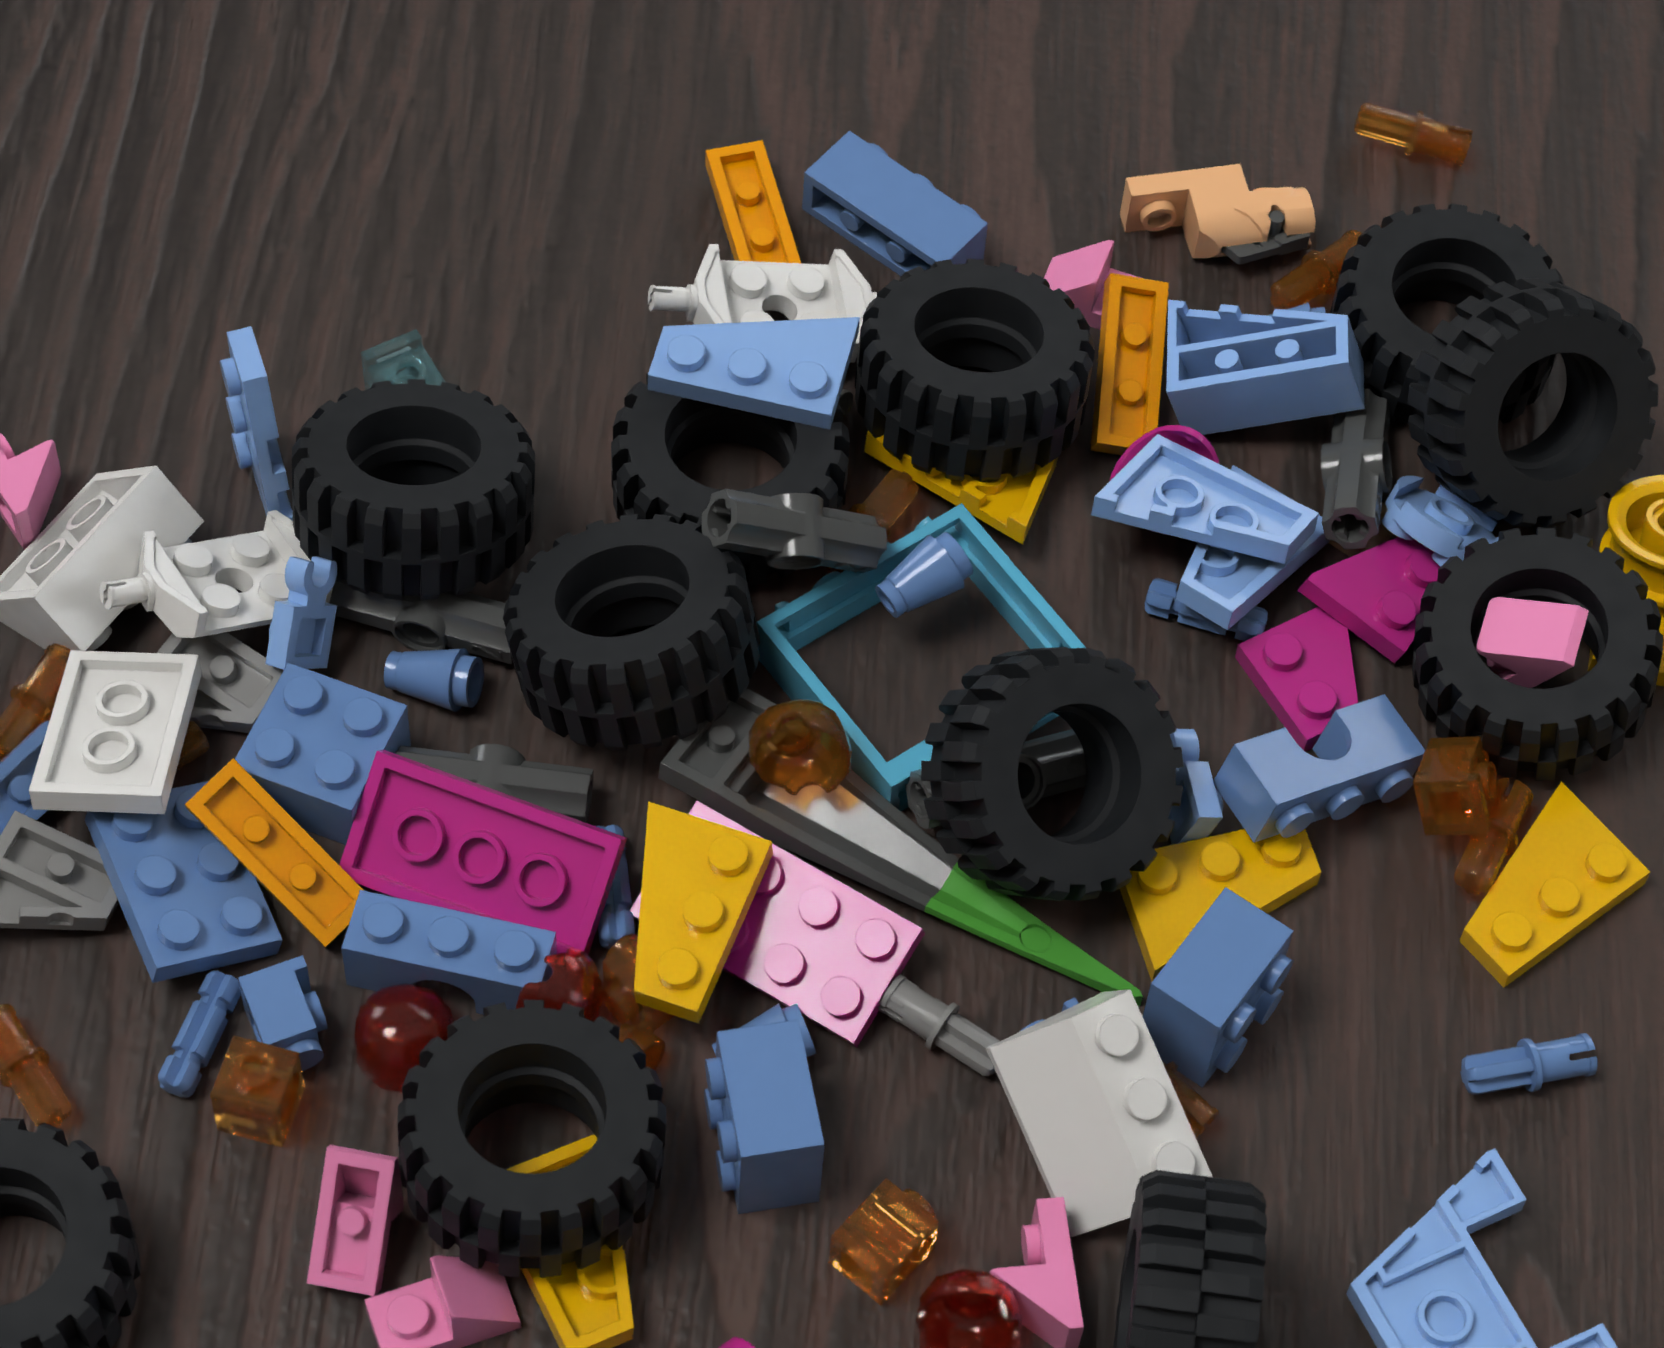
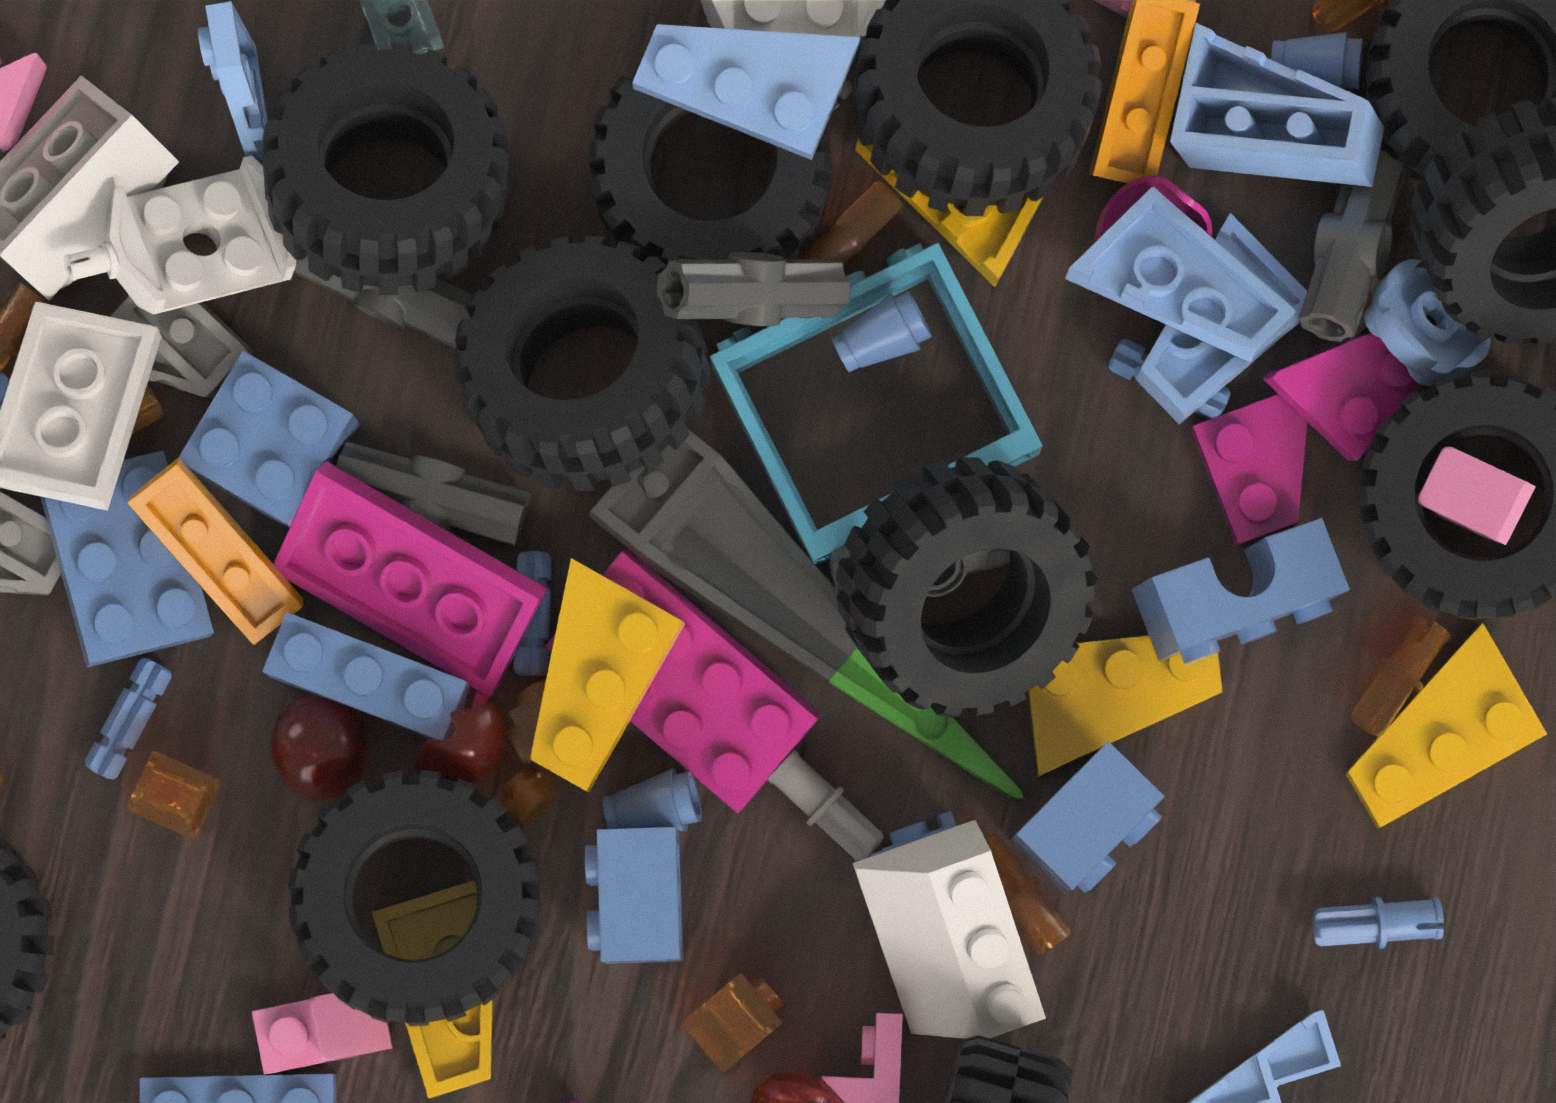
camera: 15 degrees right, 25 degrees up
medium blue brick [238,955,328,1076] -> none
light blue plate [265,556,337,670] -> none
bright pink slope [307,1145,404,1296] -> none
medium blue cone [384,648,484,712] -> none
clear orange hair [748,699,852,796] -> none
light blue plate [1168,728,1223,845] -> none
clear orange brick [1413,736,1498,836] -> none

